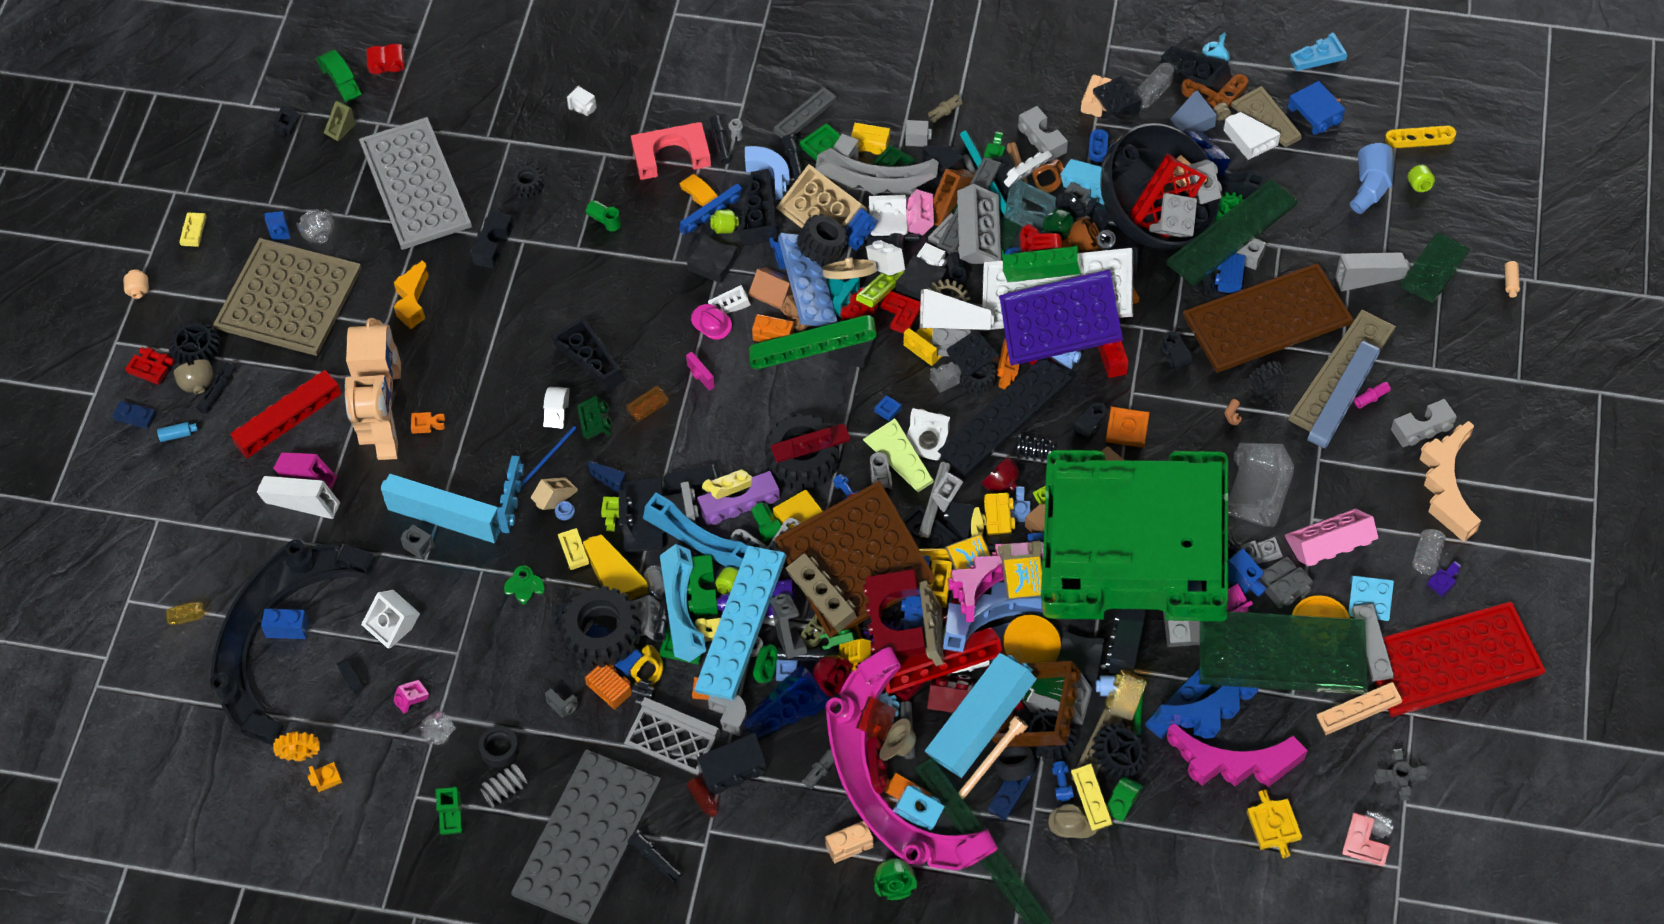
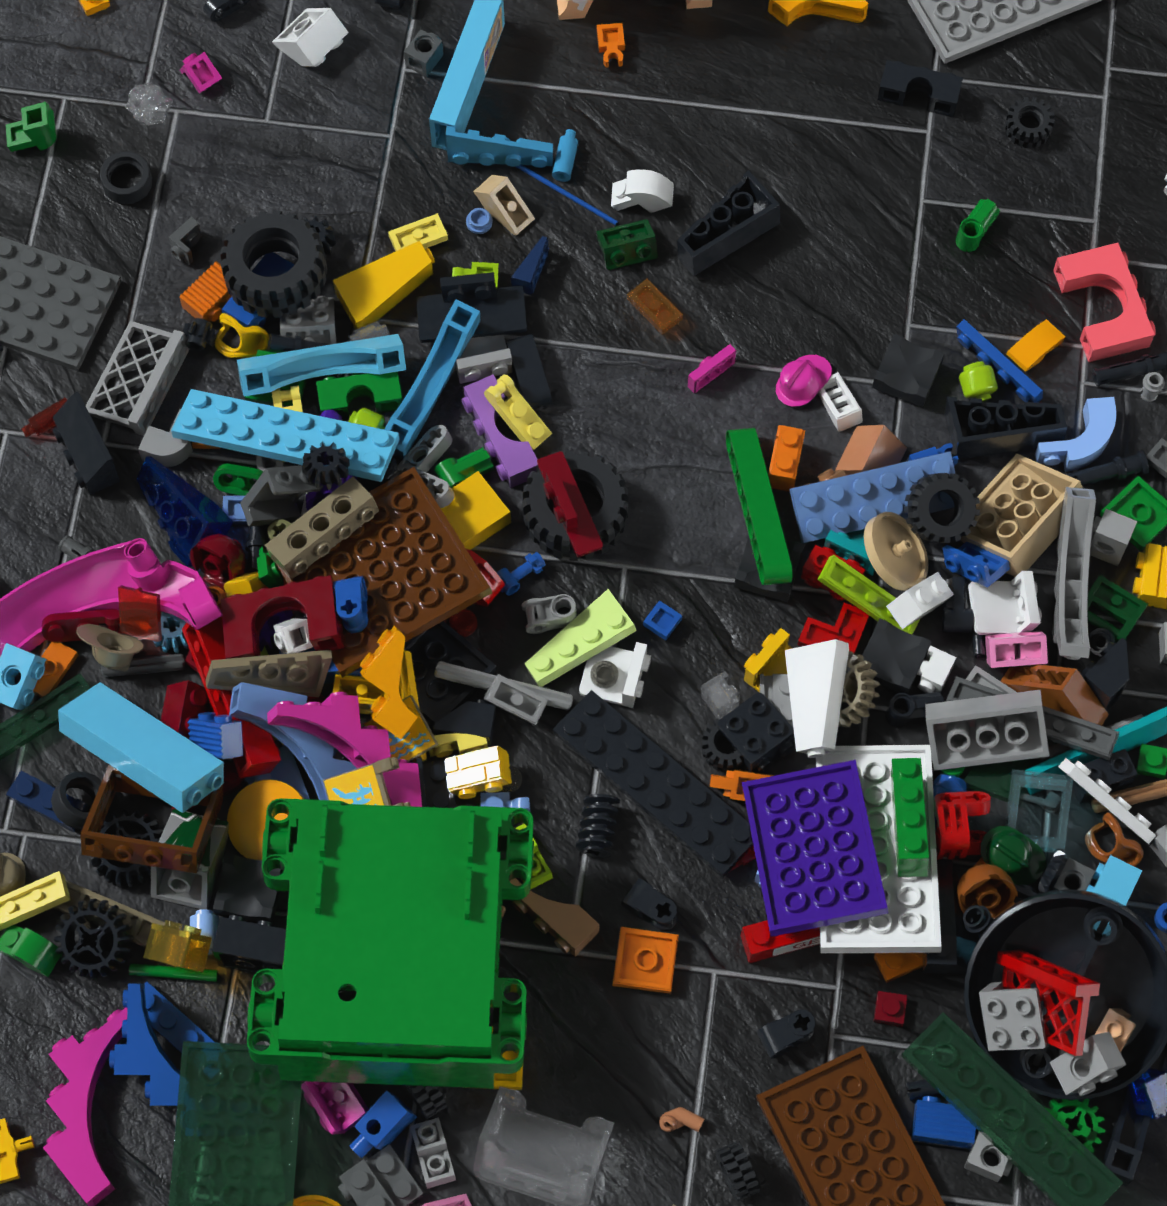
camera: 85 degrees right, 10 degrees up
light grey piece [480,764,527,807] -> none
green plate [504,566,545,605] -> none
light nougat piece [957,716,1028,799] -> none
dark red cylinder [981,456,1019,494] -> none
blue bar [1052,761,1074,802] -> none
none -> blue brick [187,712,244,759]
none -> white brick [273,618,313,654]
none -> black gear [302,441,350,491]
none -> blue piece [333,576,368,633]
none -> light orange arch [360,626,418,740]
none -> dark azure cylinder [552,129,578,182]
none -> dark red plate [873,991,907,1027]

